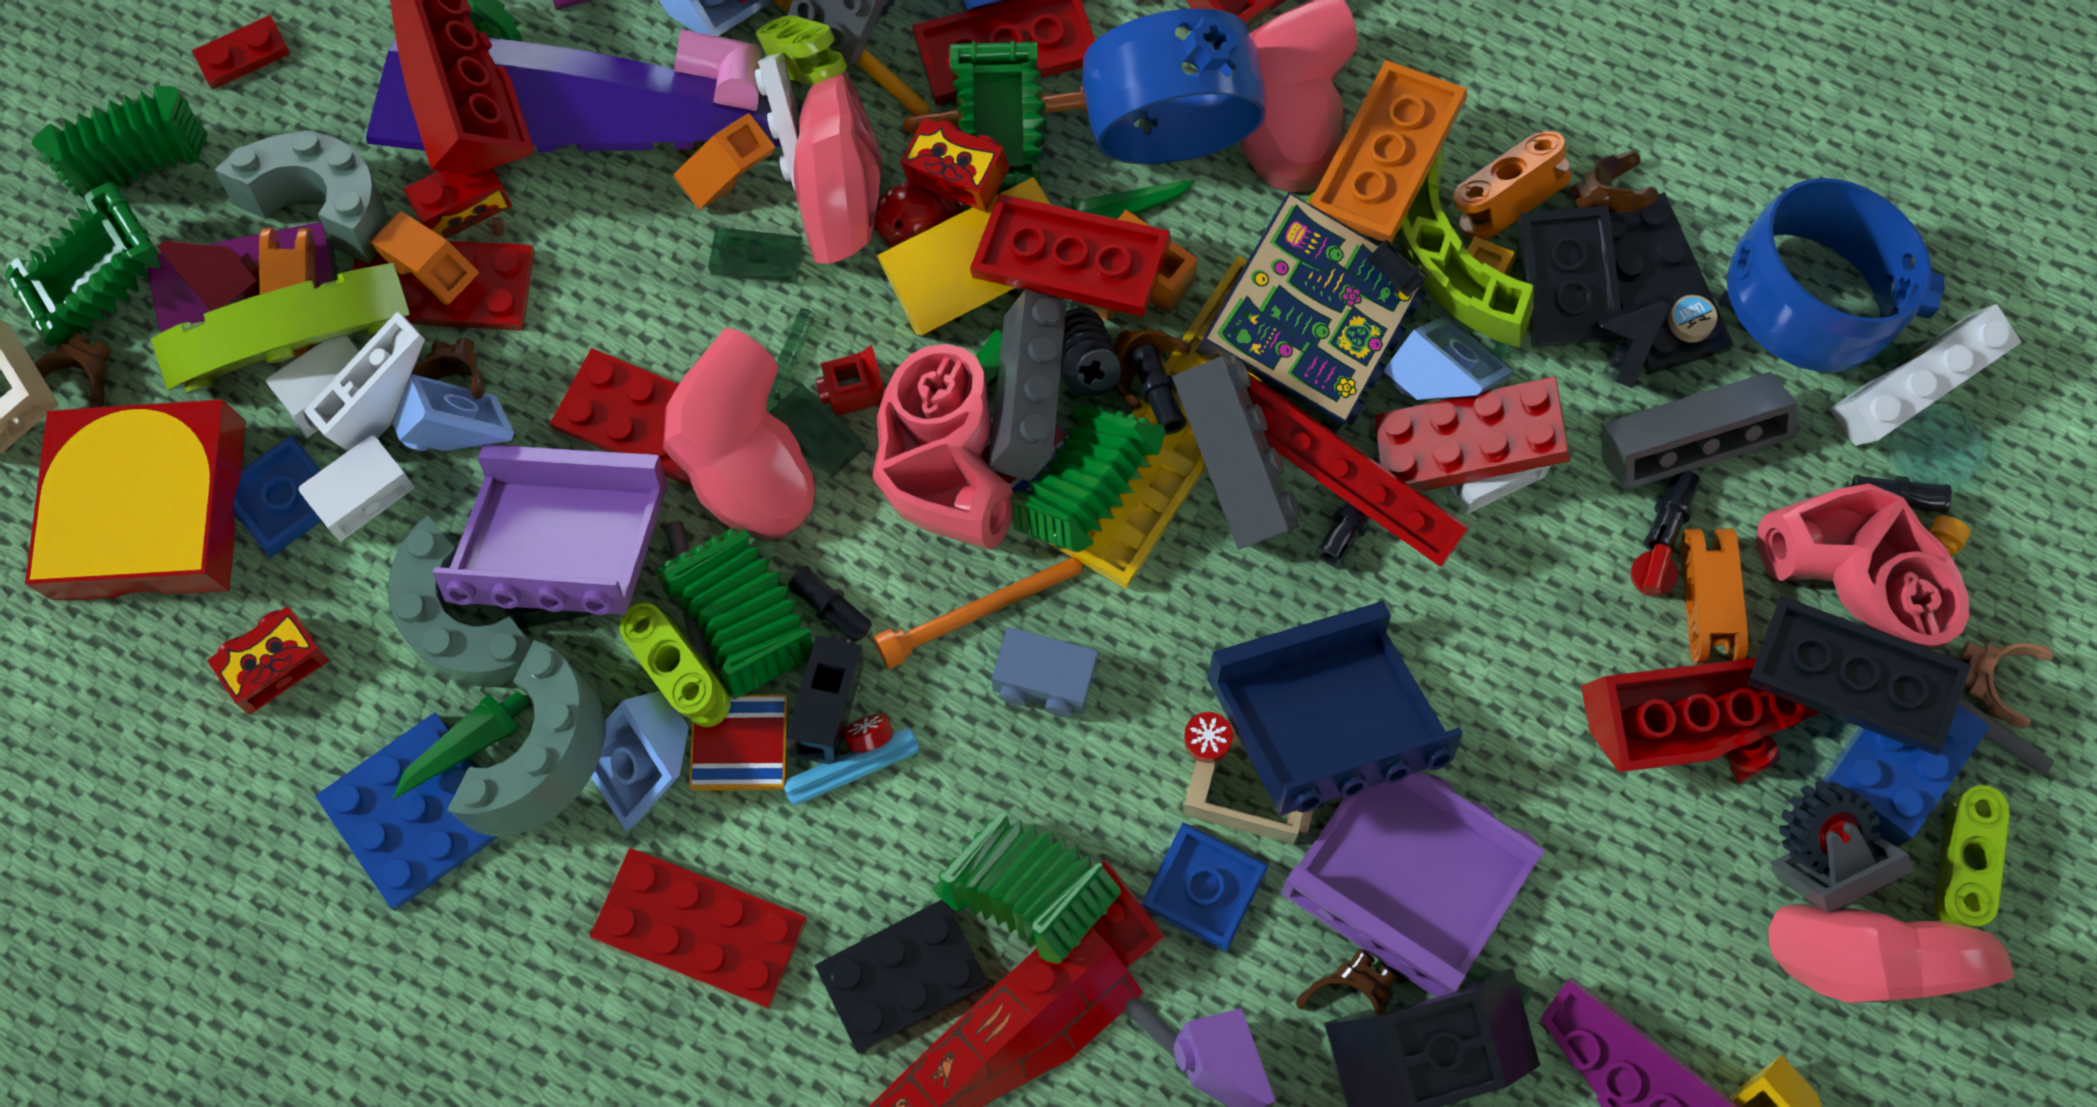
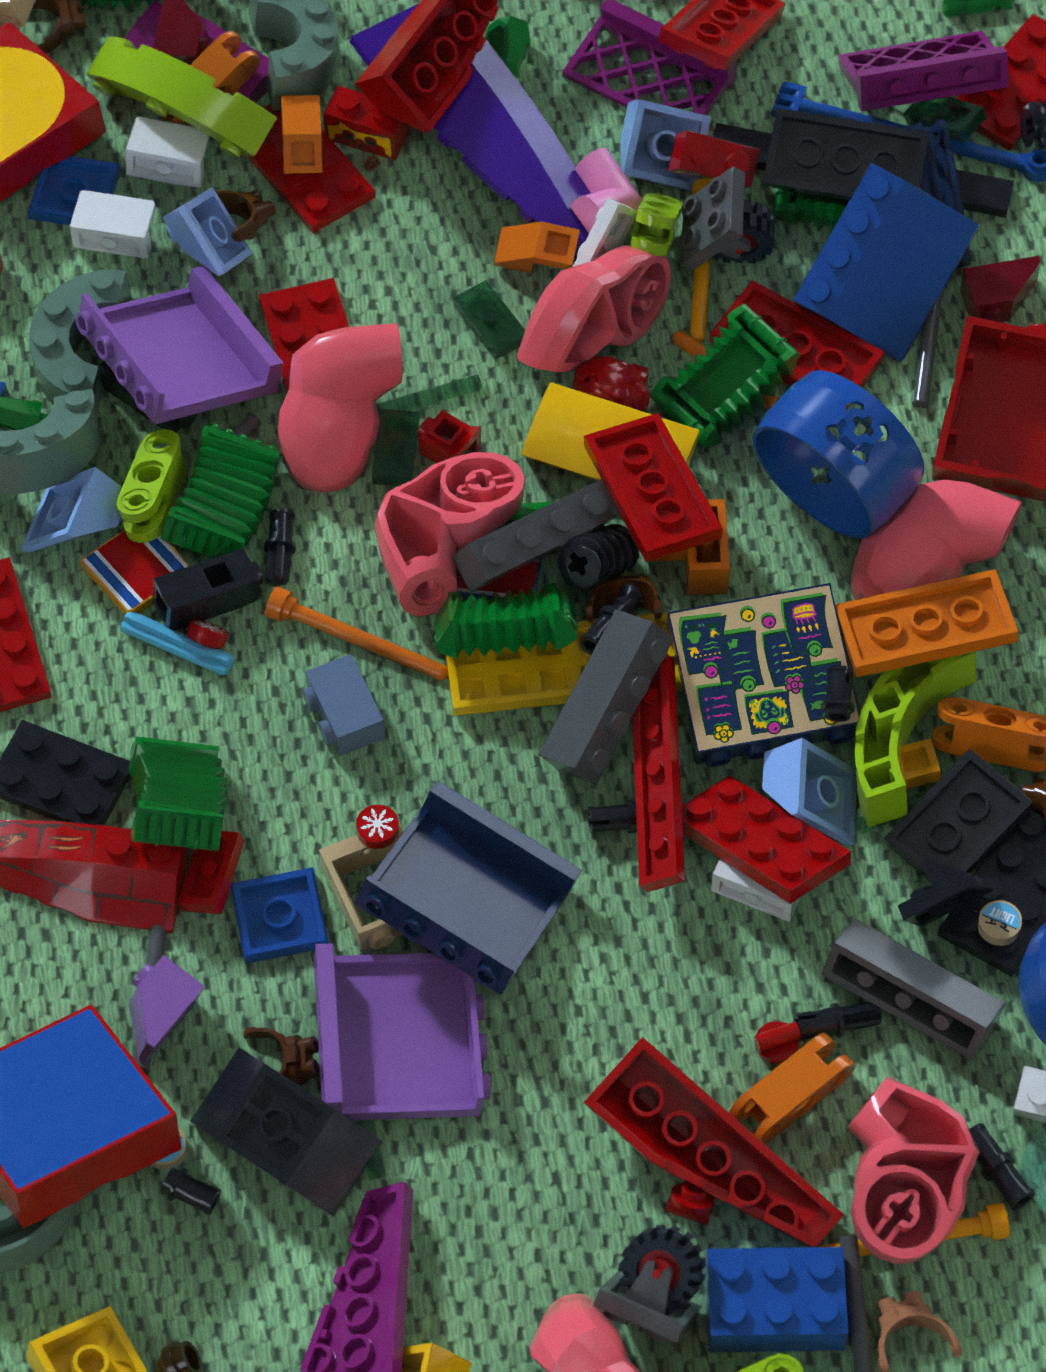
camera: 50 degrees right, 10 degrees down
white slope [304,311,425,451] -> none
red brick [900,118,1010,213] -> none
green bar [1071,180,1195,219] -> none
black plate [1747,596,1971,756] -> none

